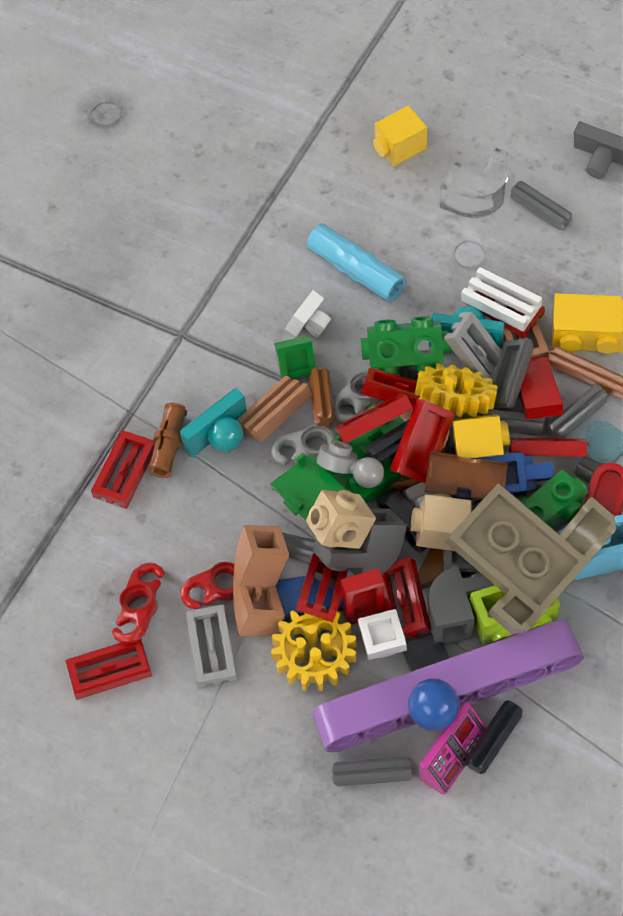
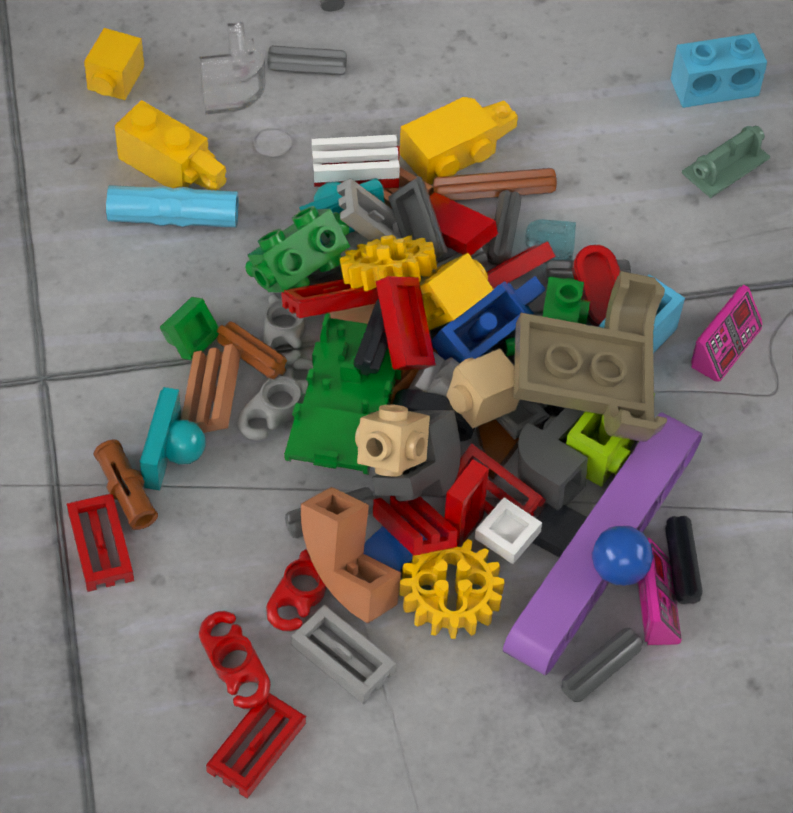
camera: 45 degrees left, 5 degrees down
white tile [285,290,331,338] -> none
light grey plate [317,440,384,488] -> none
red tile [335,393,413,443] -> none
dark orange piece [424,451,508,501] -> none
none -> yellow hinge [115,100,227,190]

